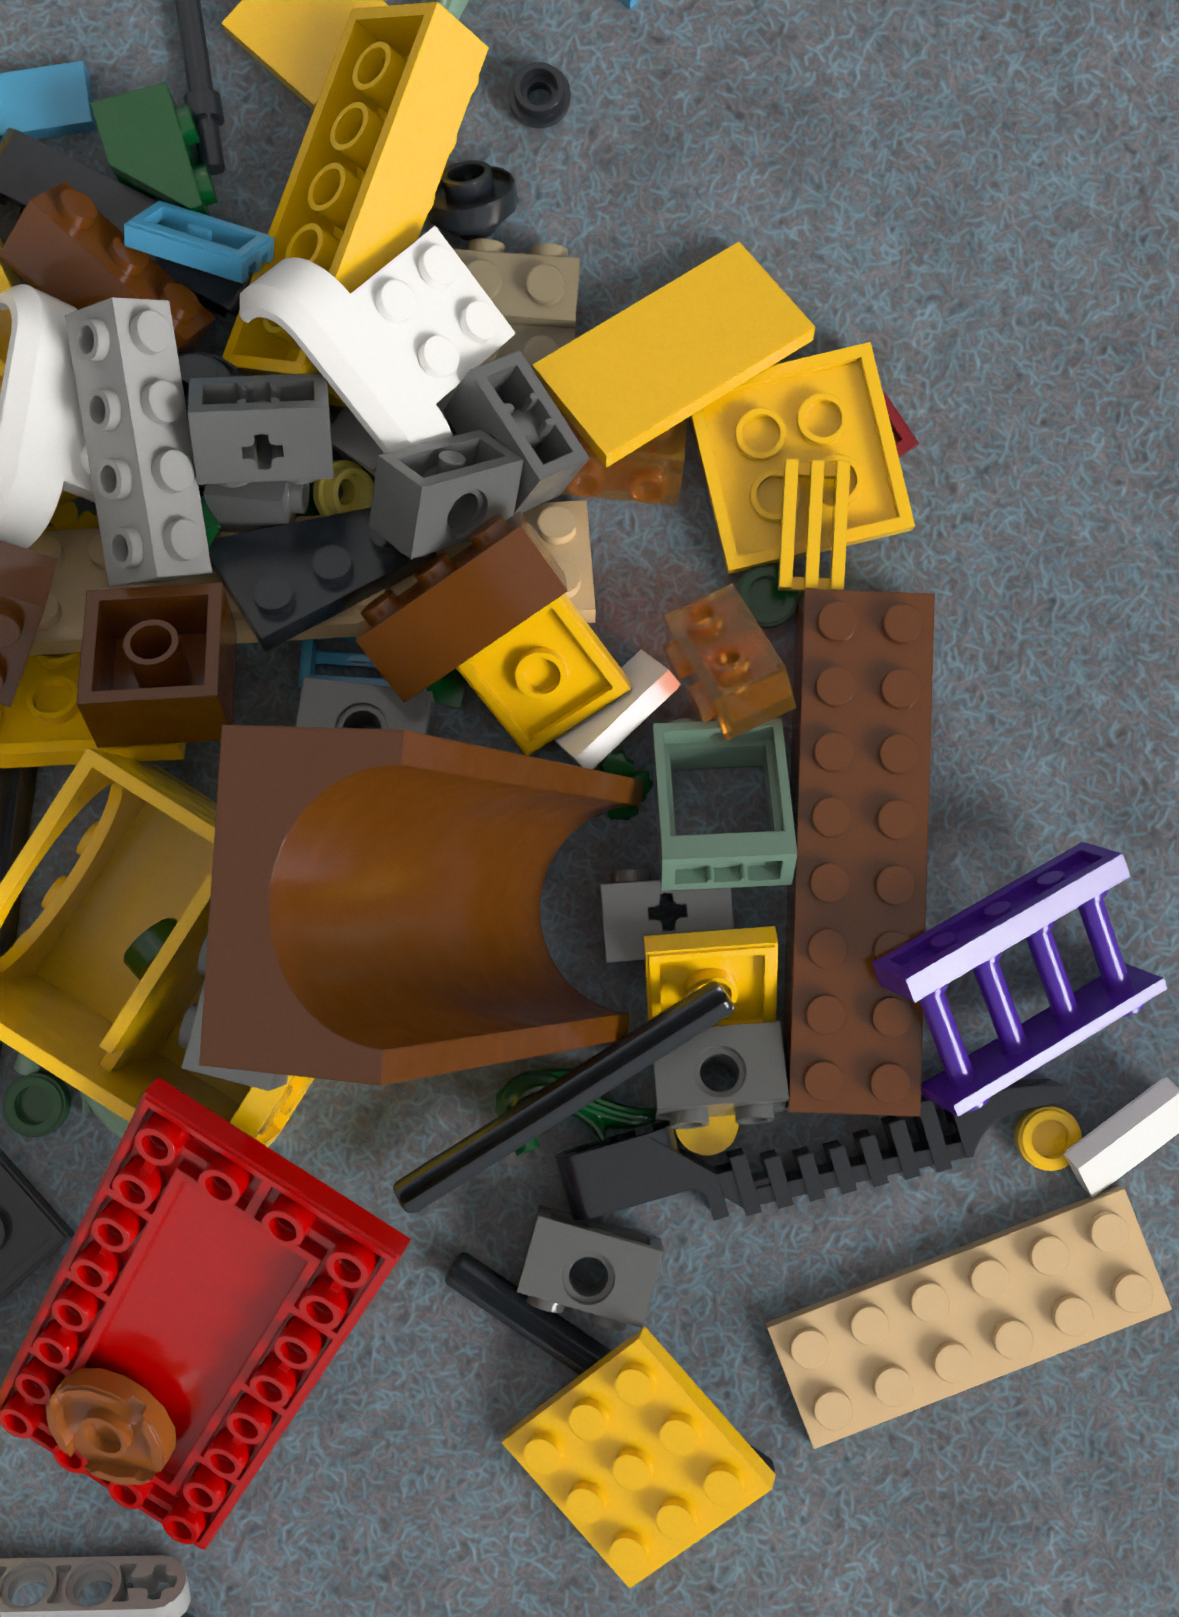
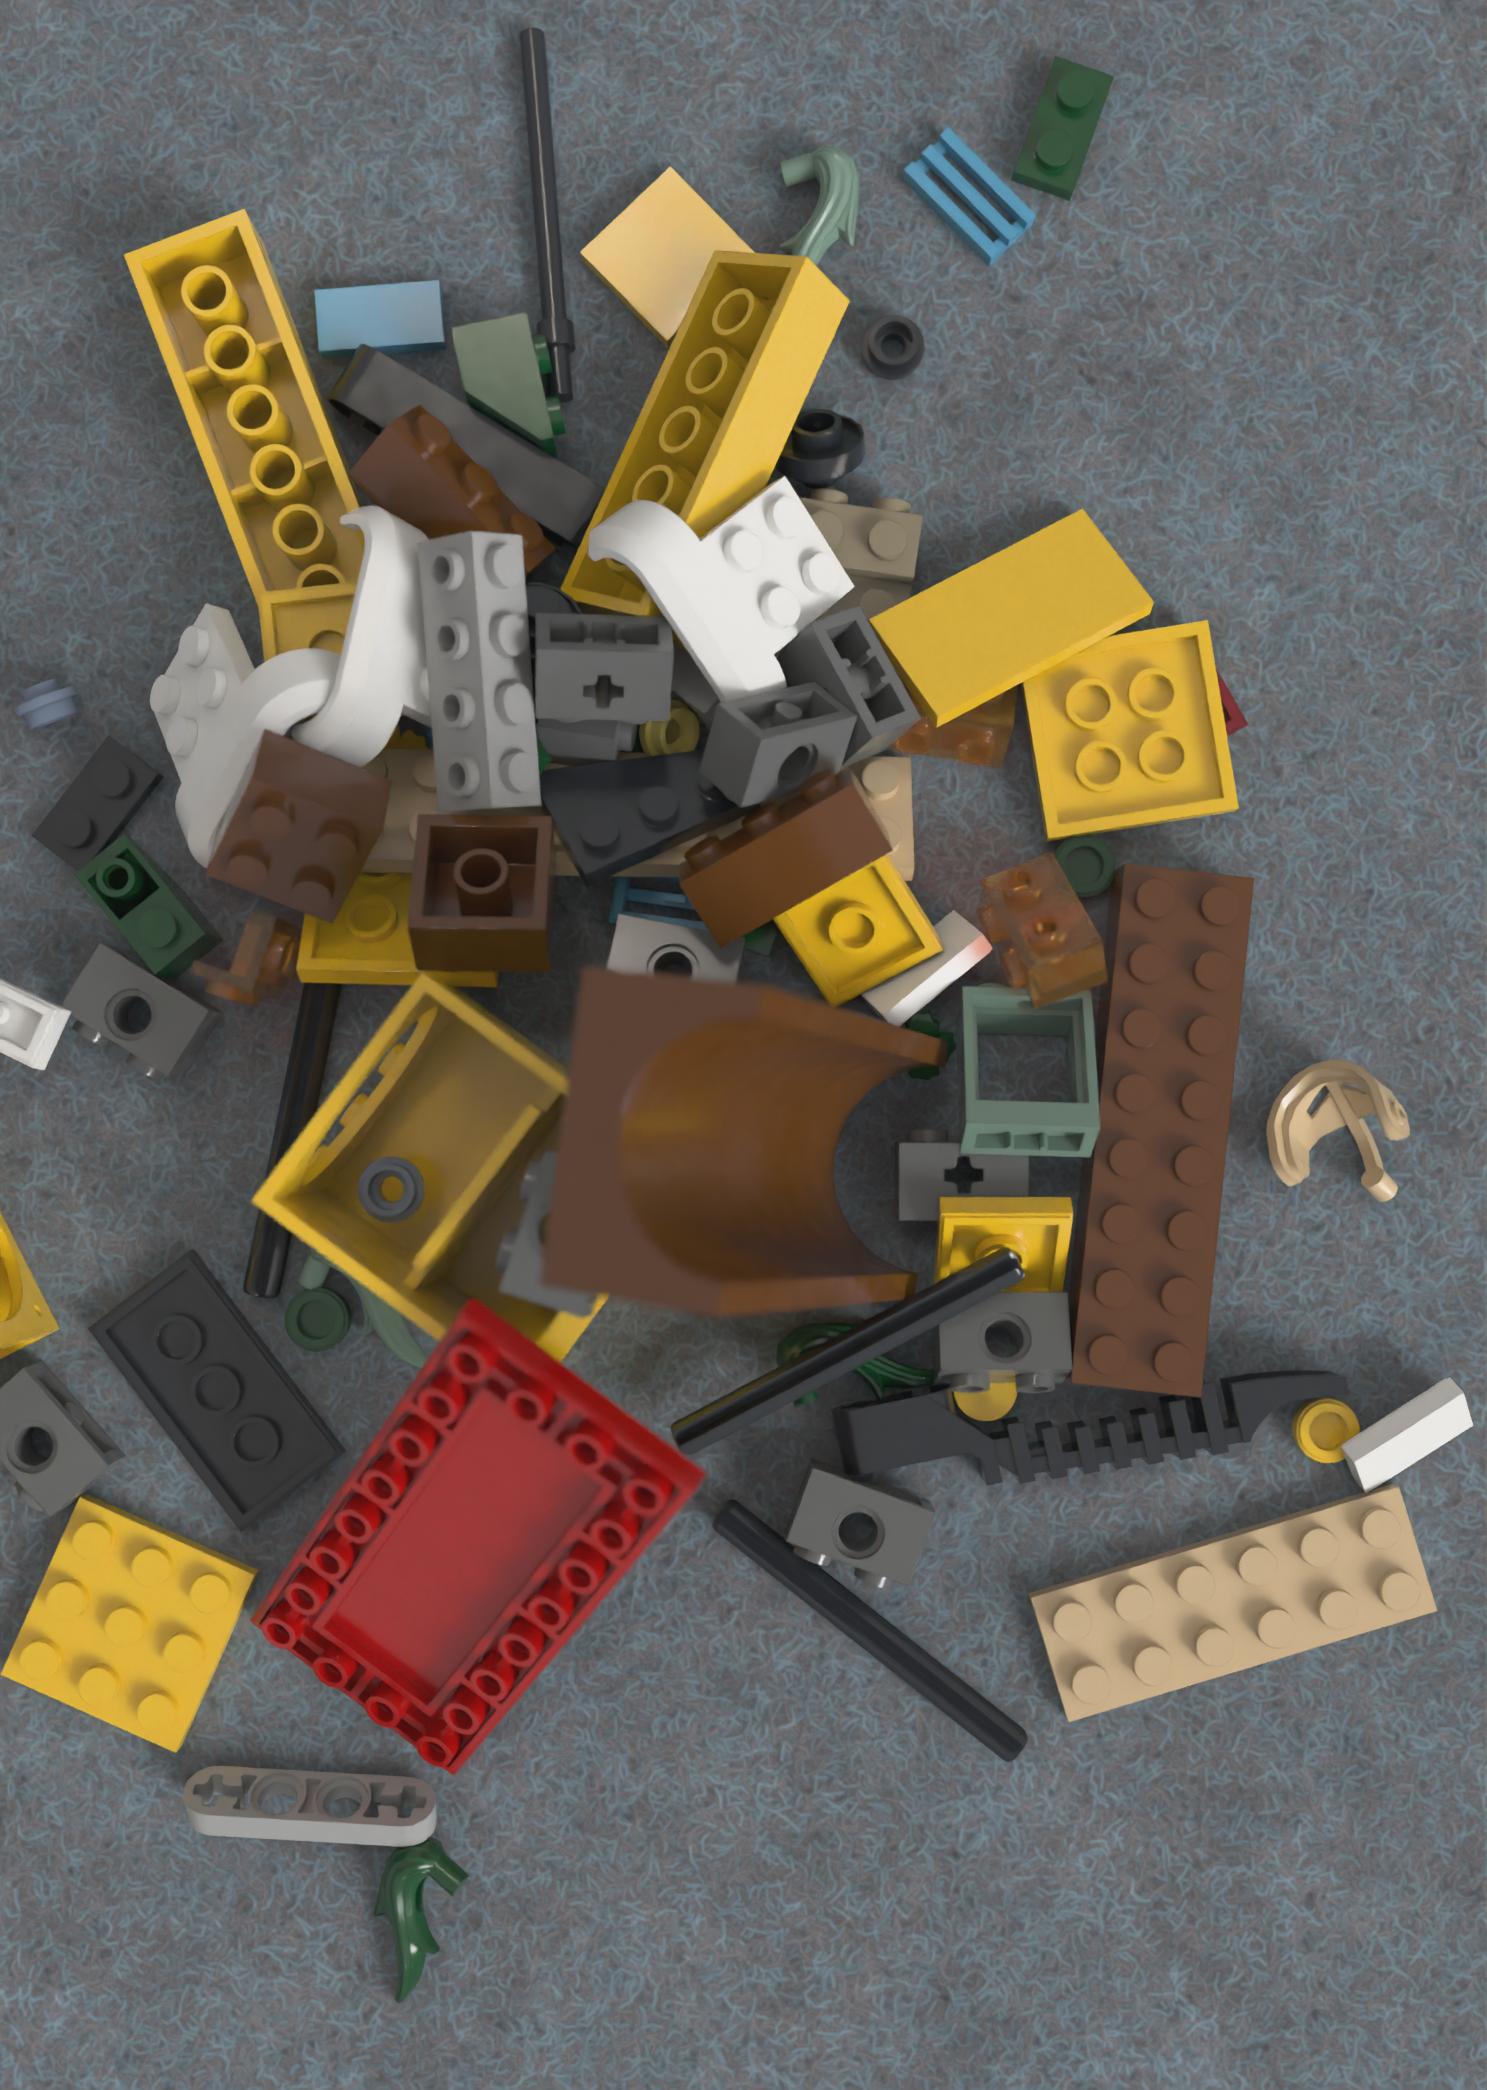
camera: 15 degrees right, 0 degrees up
dark orange tile [46,1368,177,1485] -> none
dark green tile [123,918,178,981] -> none
dark azure tile [124,200,274,284] -> none
yellow plate [501,1326,776,1589] -> none
yellow tile [778,458,851,591] -> none
dark purple fence [872,842,1167,1117] -> none
none -> sand blue plate [358,1157,425,1223]
none -> tan helmet [1266,1059,1410,1202]

